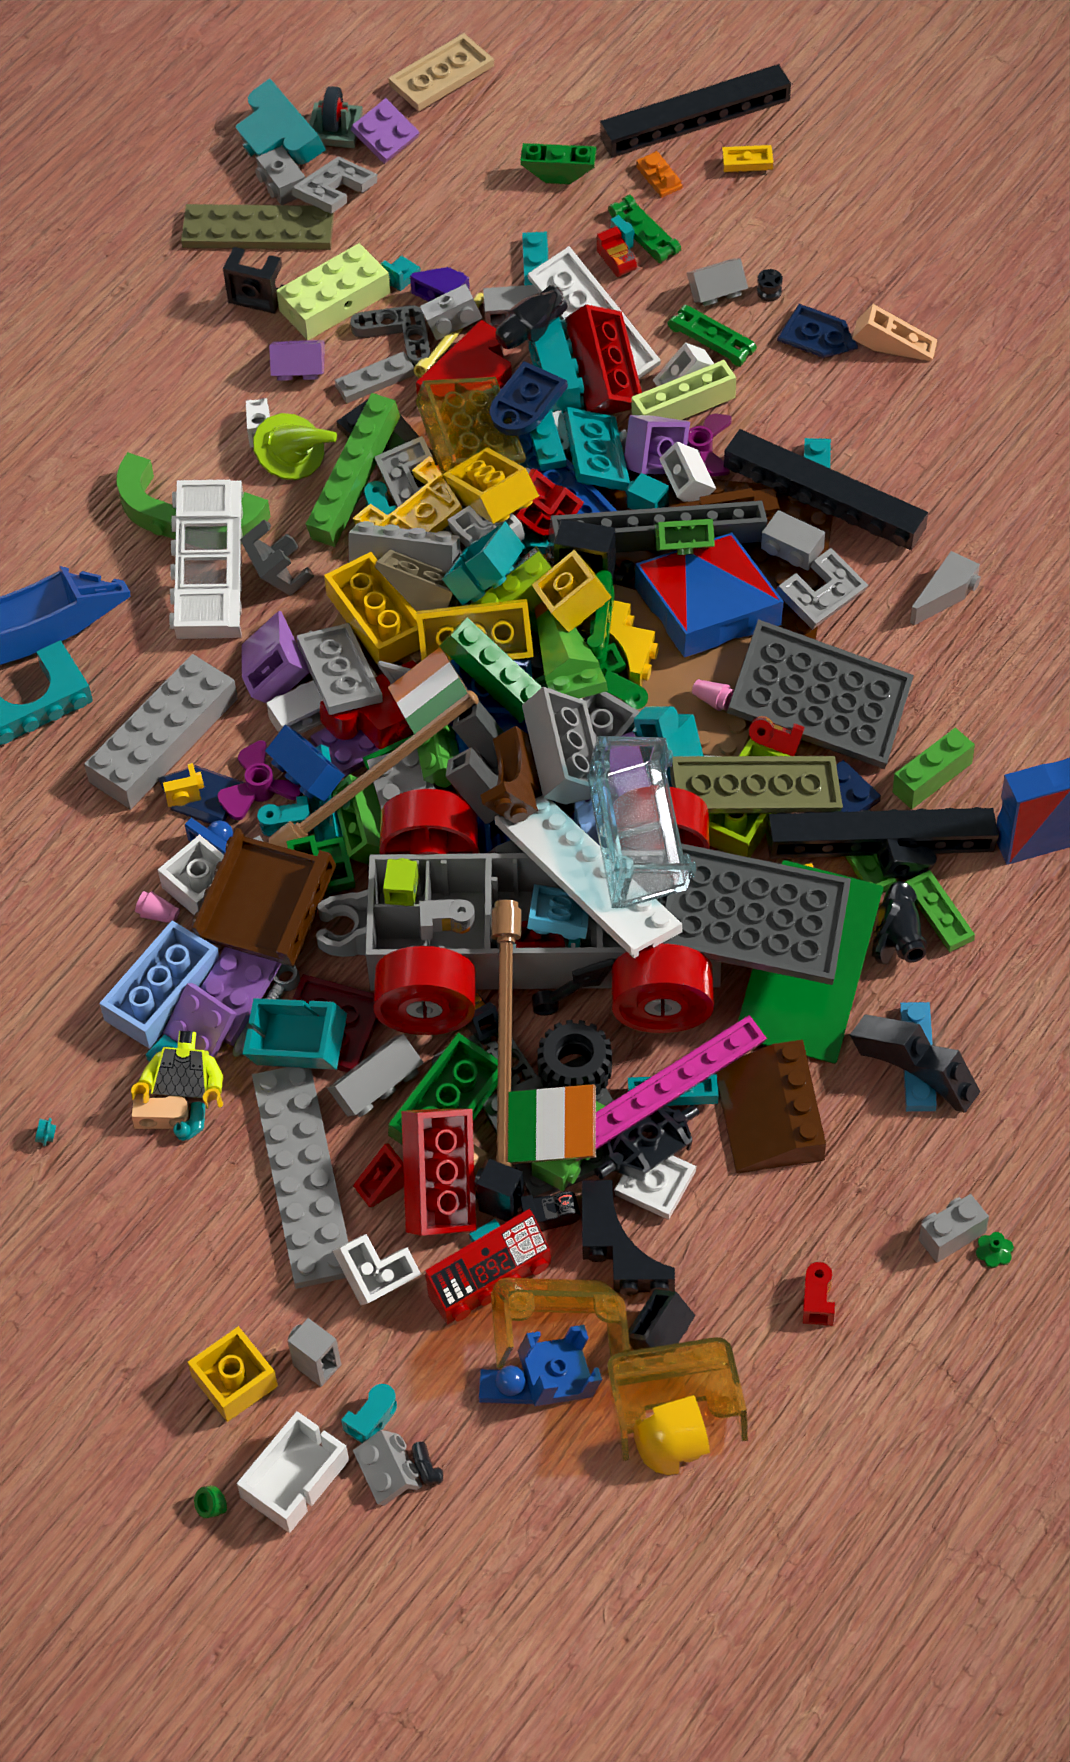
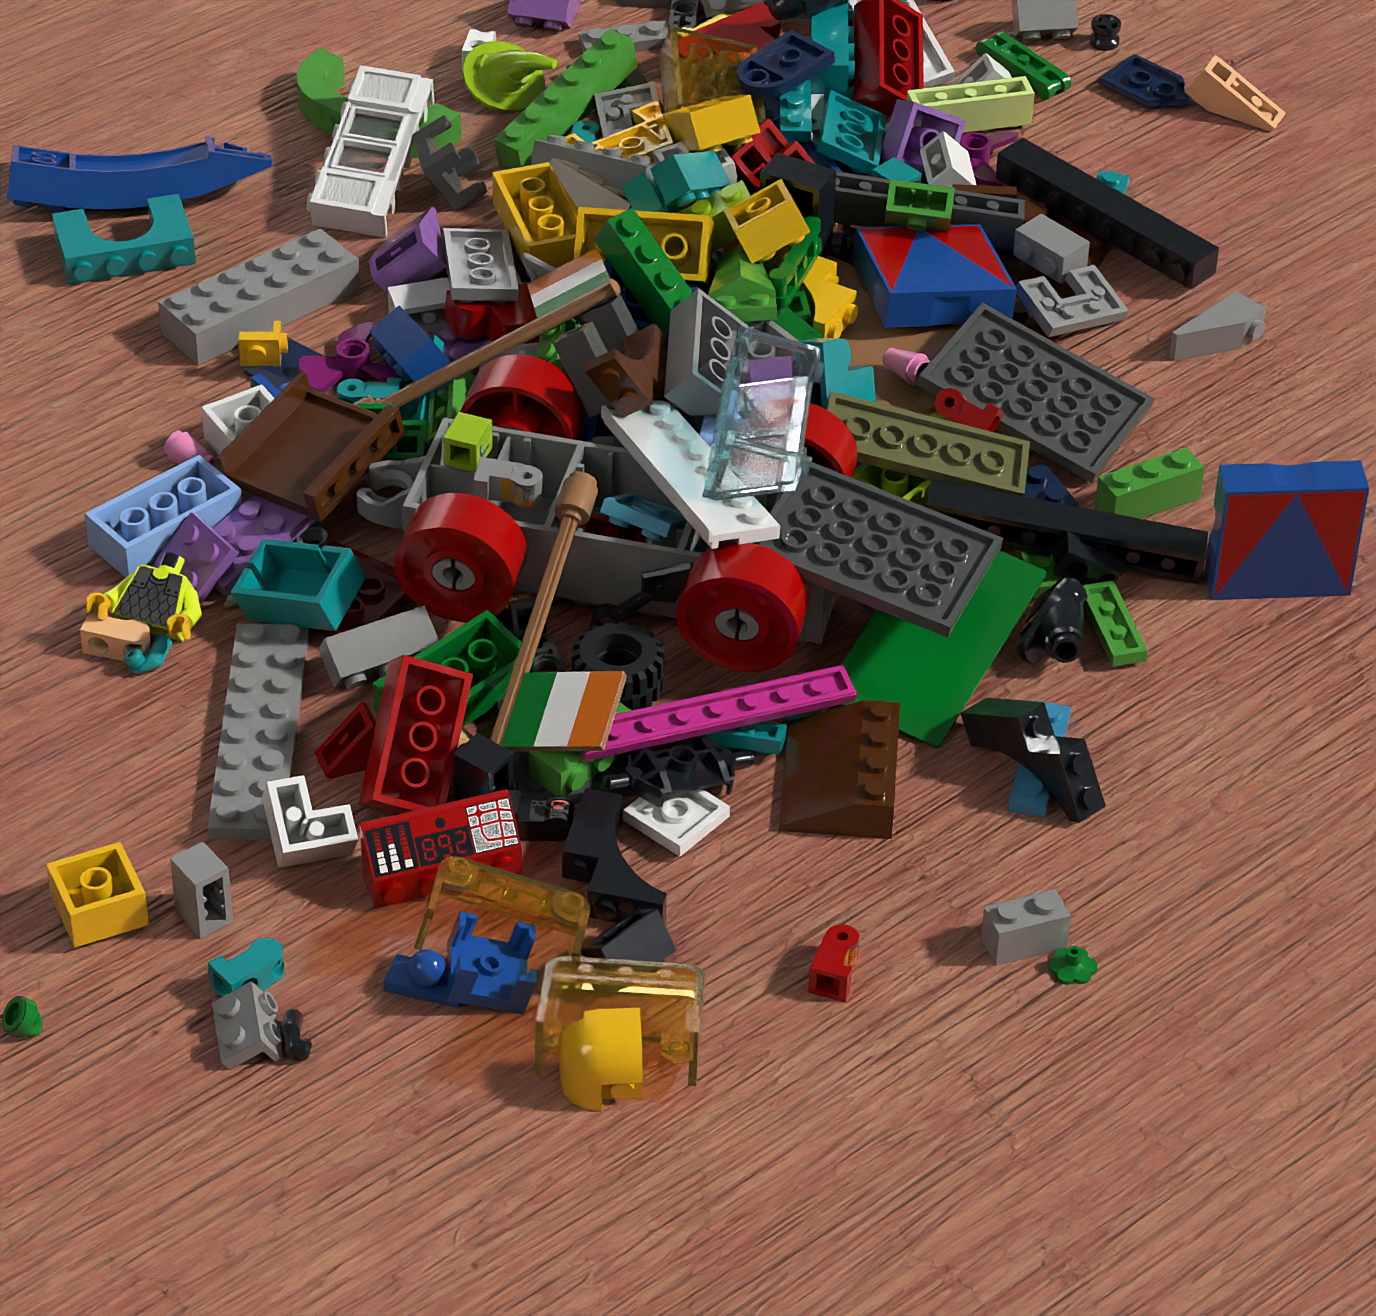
camera: 10 degrees right, 15 degrees down
white piece [237,1411,349,1533] -> none

